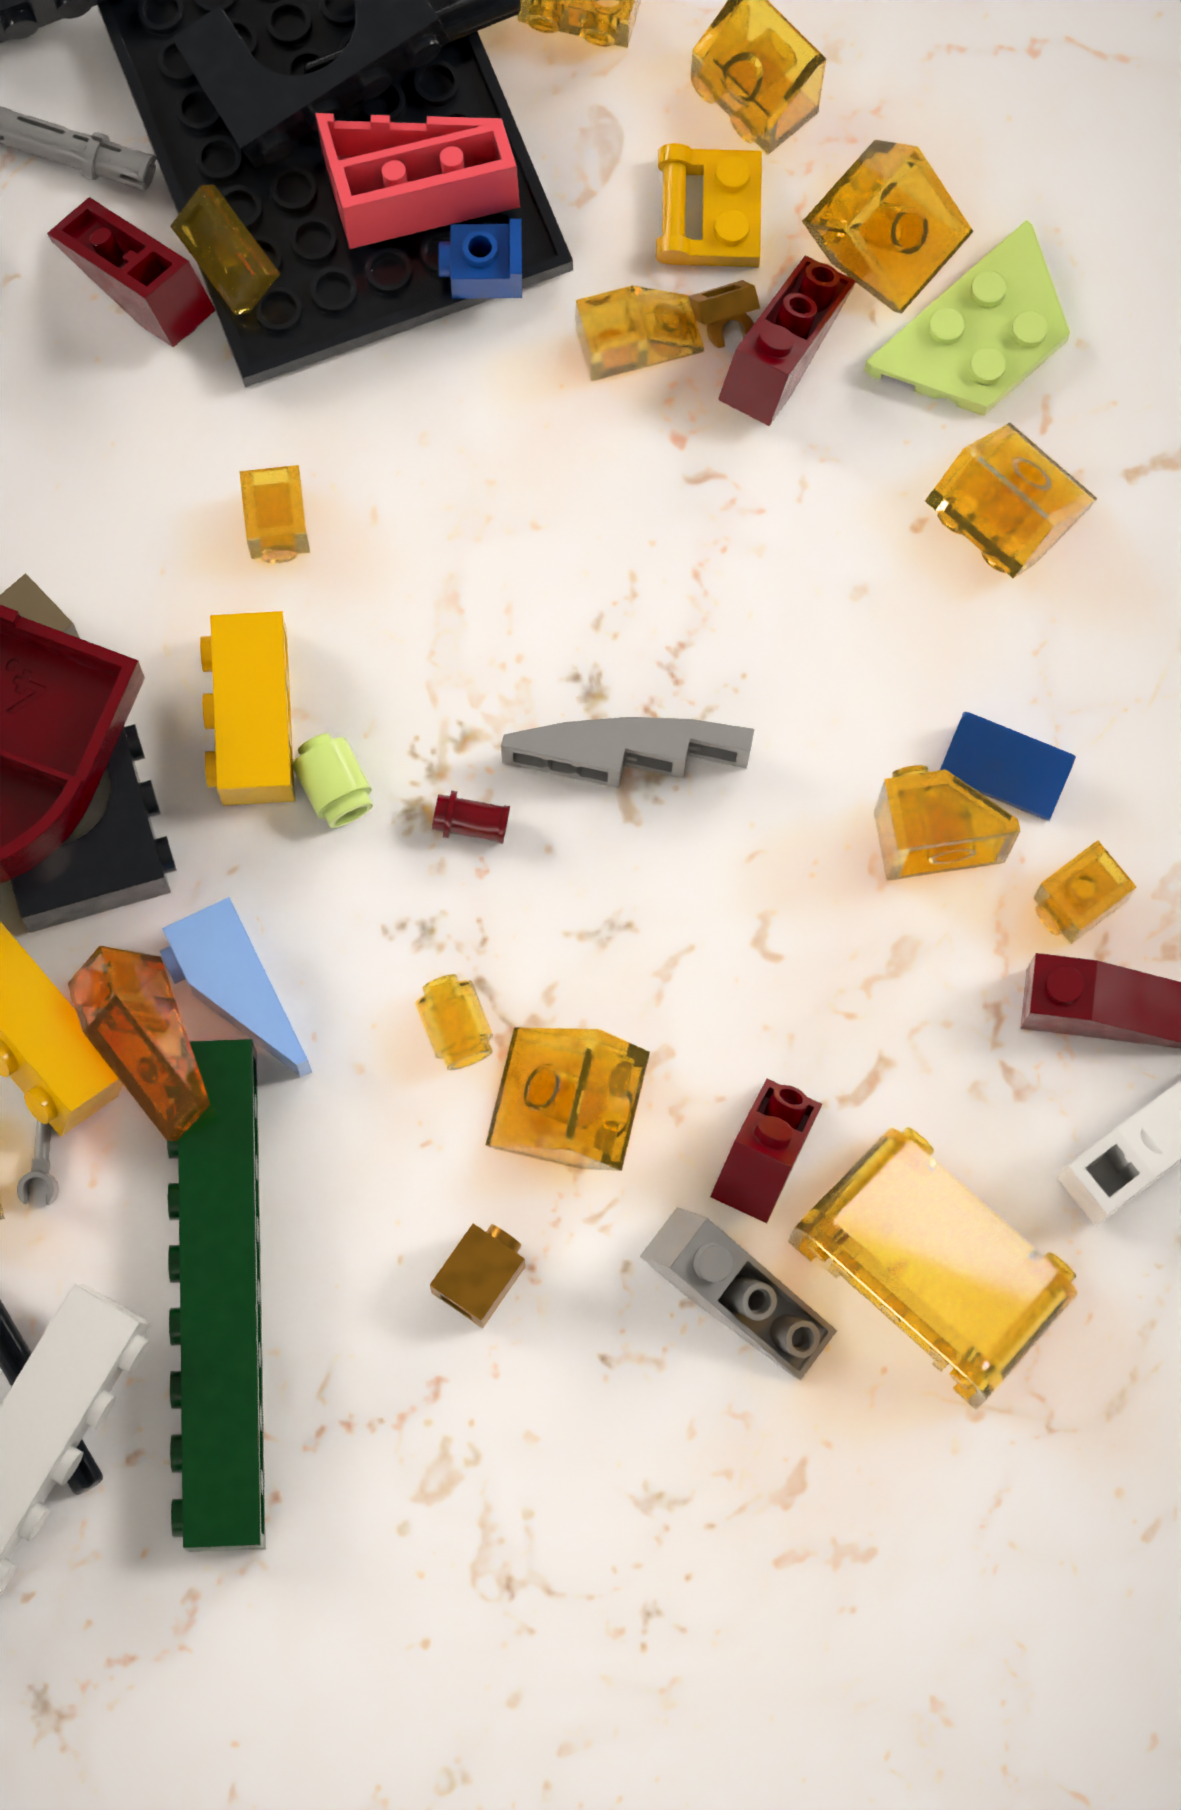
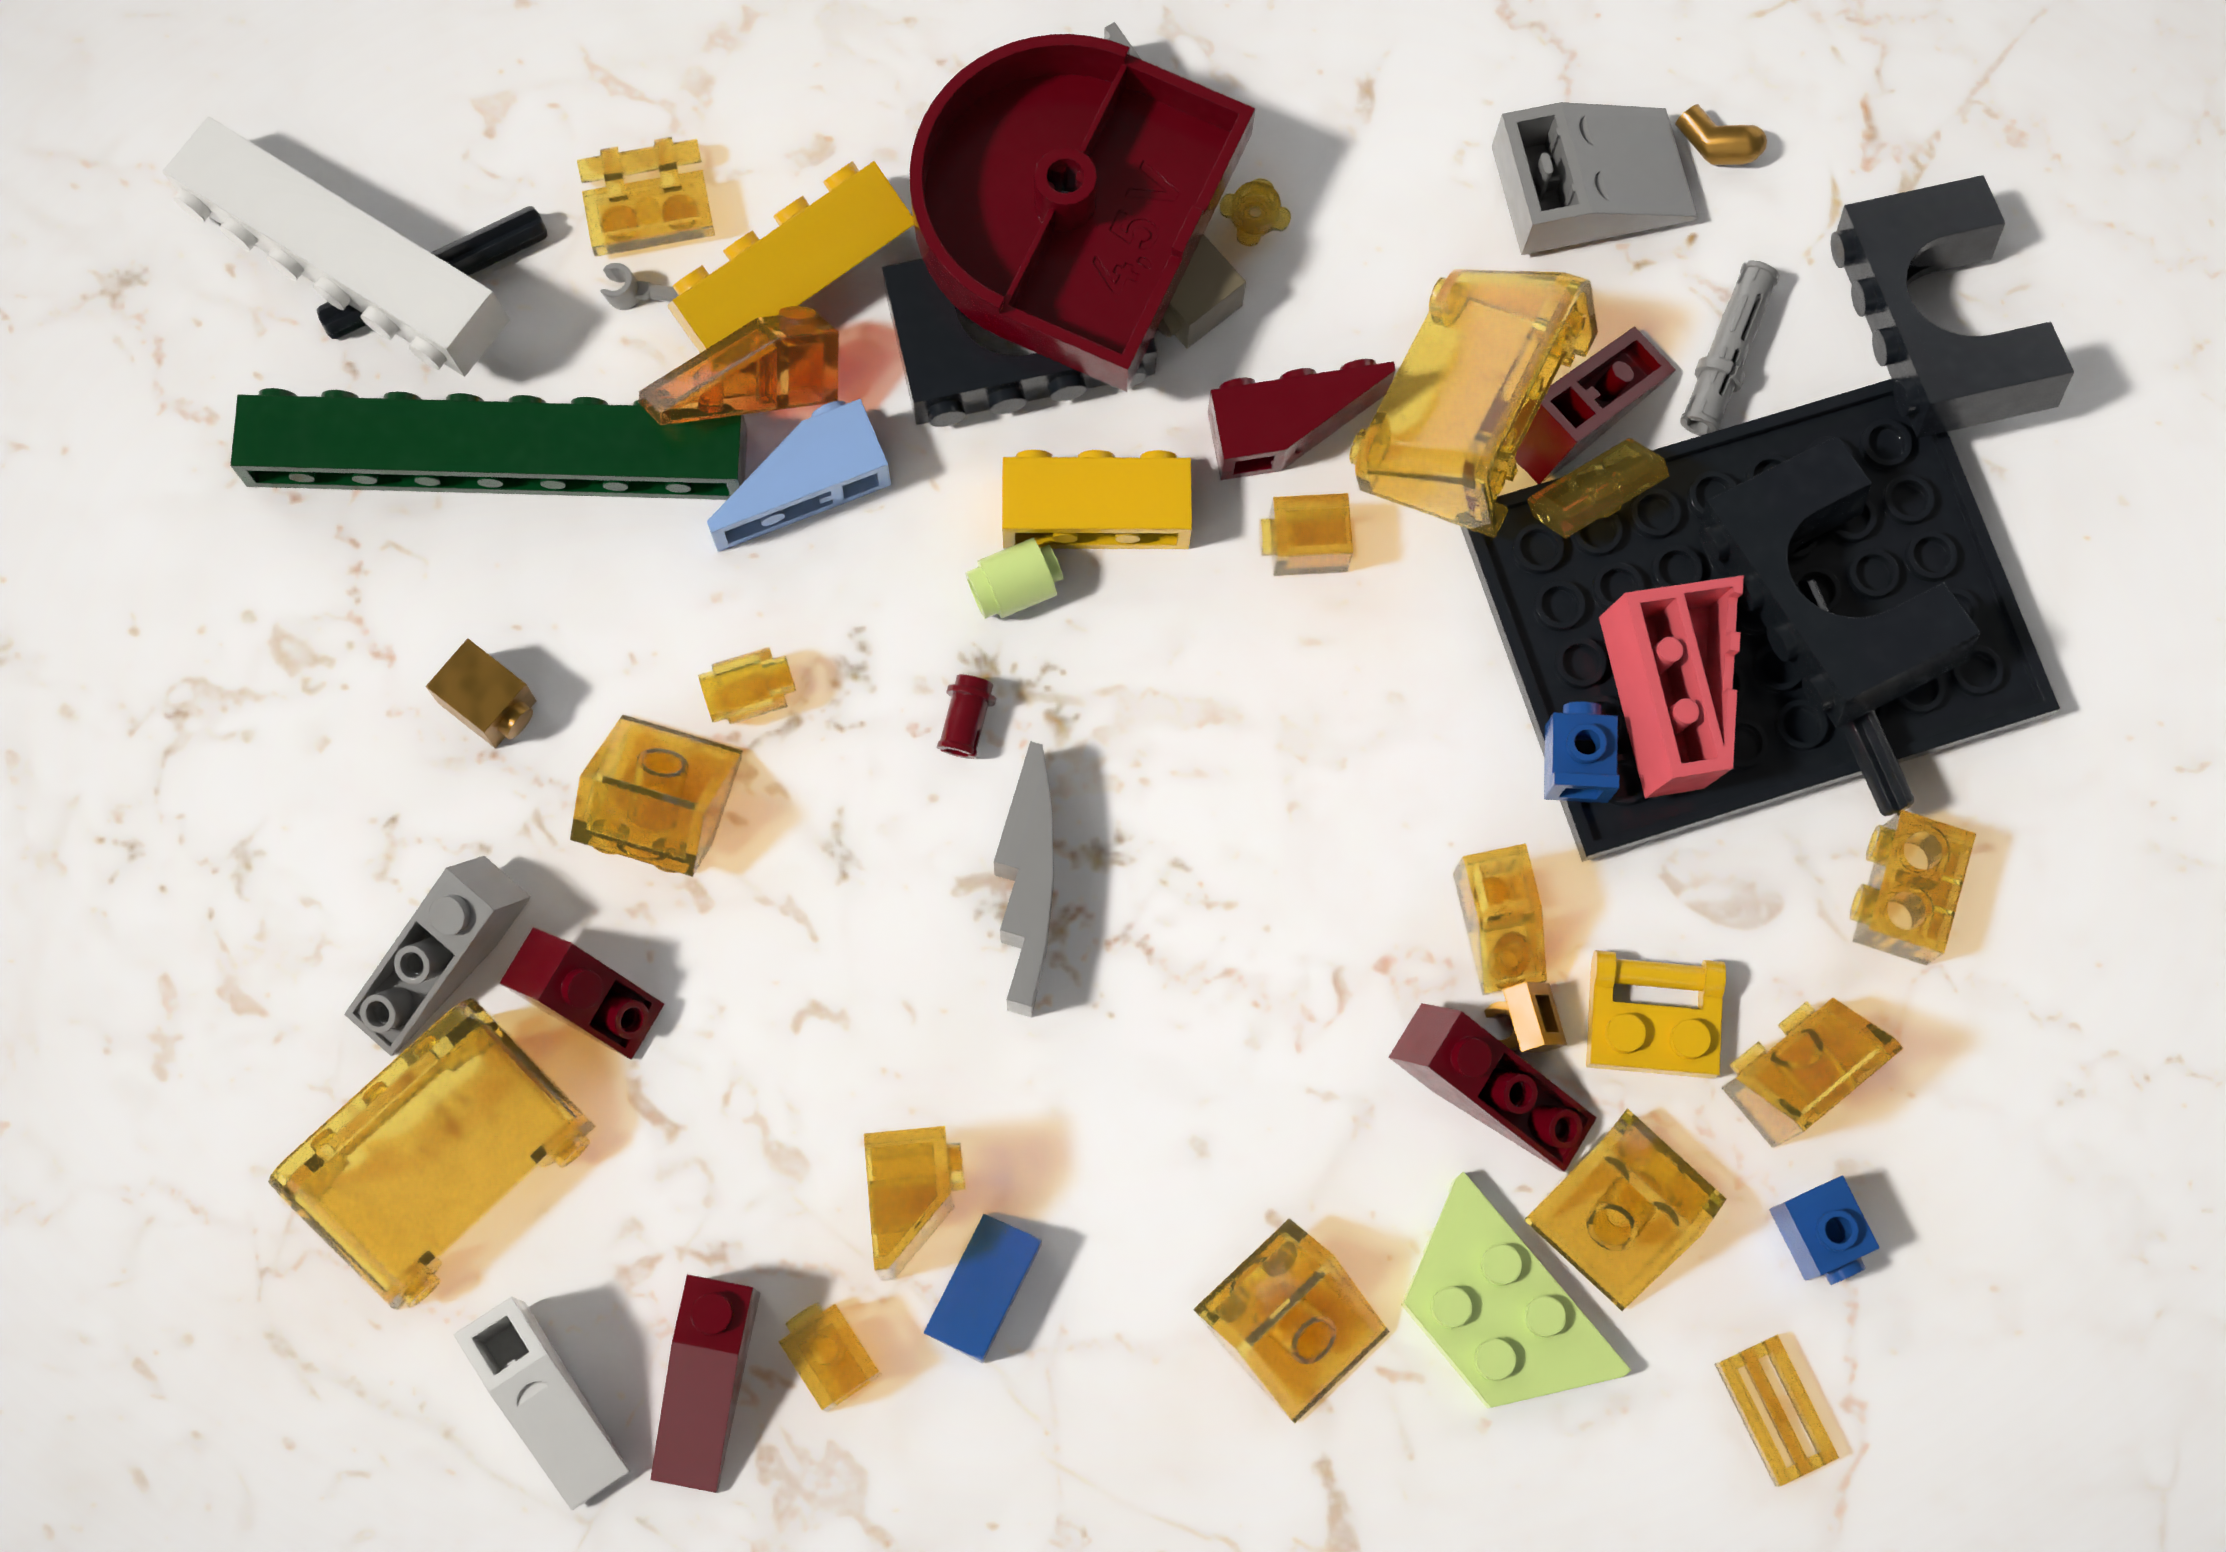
camera: 90 degrees right, 0 degrees up
none -> dark red slope [1207,359,1396,481]
none -> clear yellow windscreen [1349,269,1598,538]
none -> clear yellow tile [1714,1334,1839,1487]
none -> blue brick [1769,1175,1880,1285]

